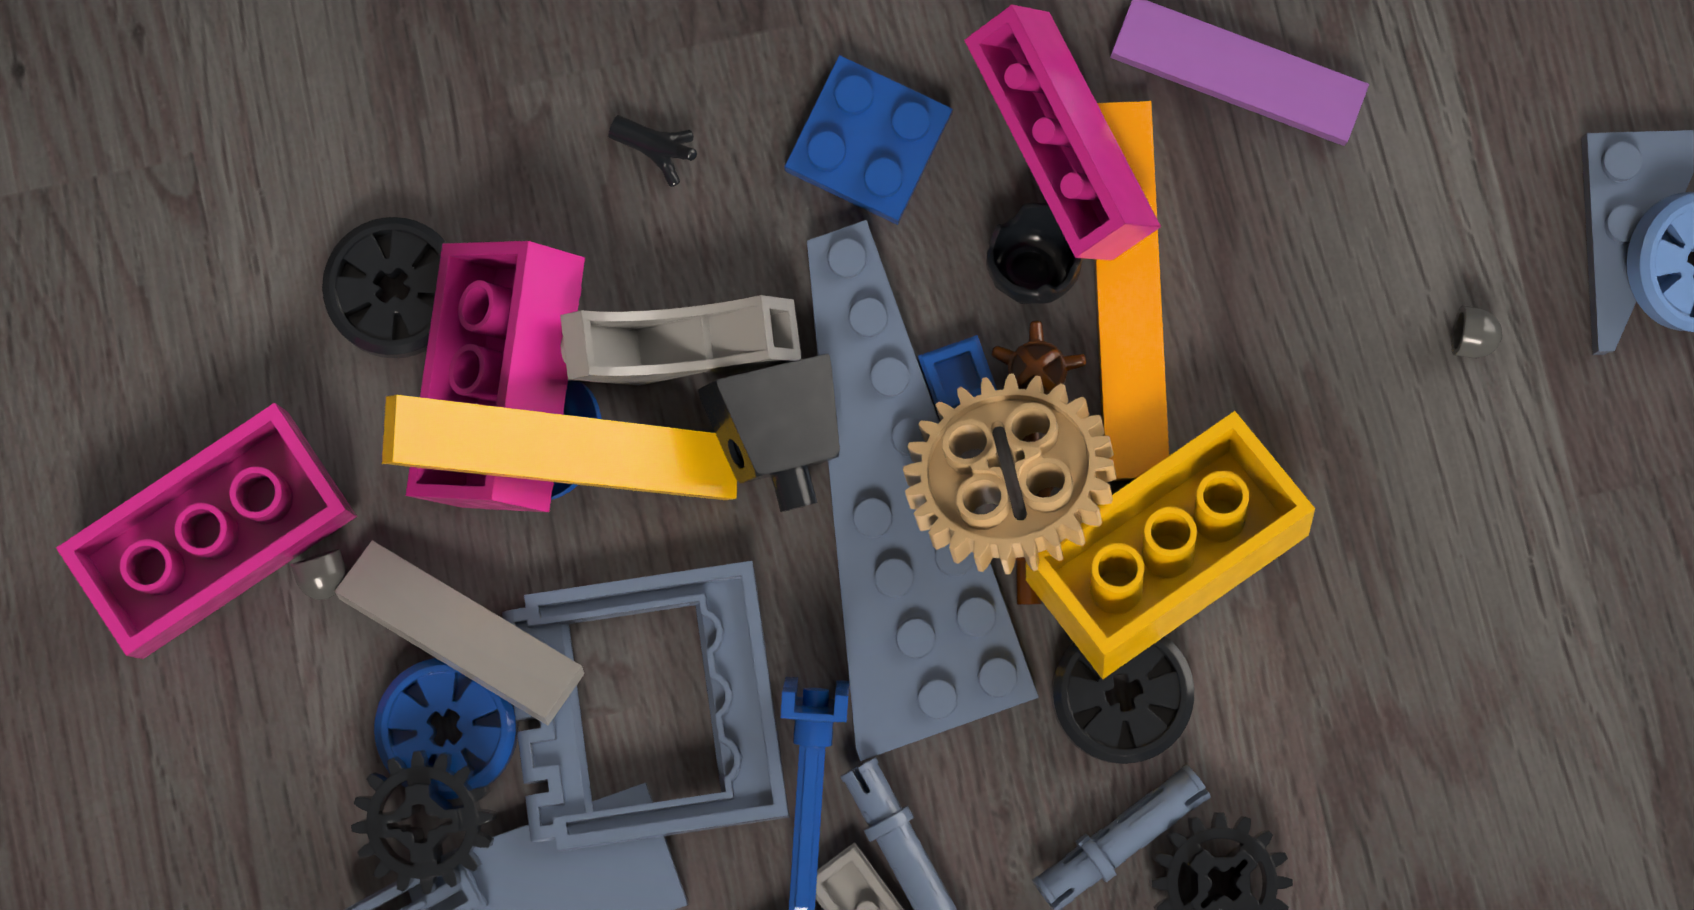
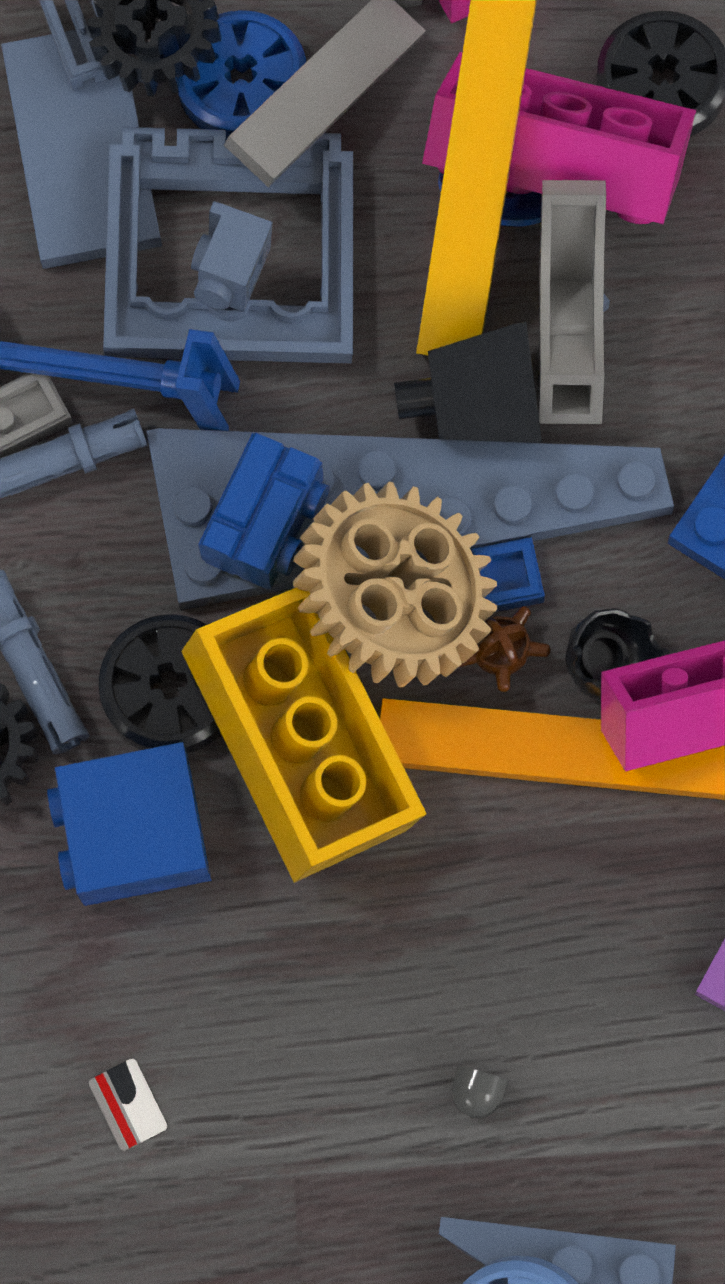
camera: 105 degrees right, 10 degrees down
none -> blue brick [47,742,212,906]
none -> sticker [89,1059,167,1151]
none -> sand blue brick [191,201,273,312]
none -> blue brick [198,433,329,589]

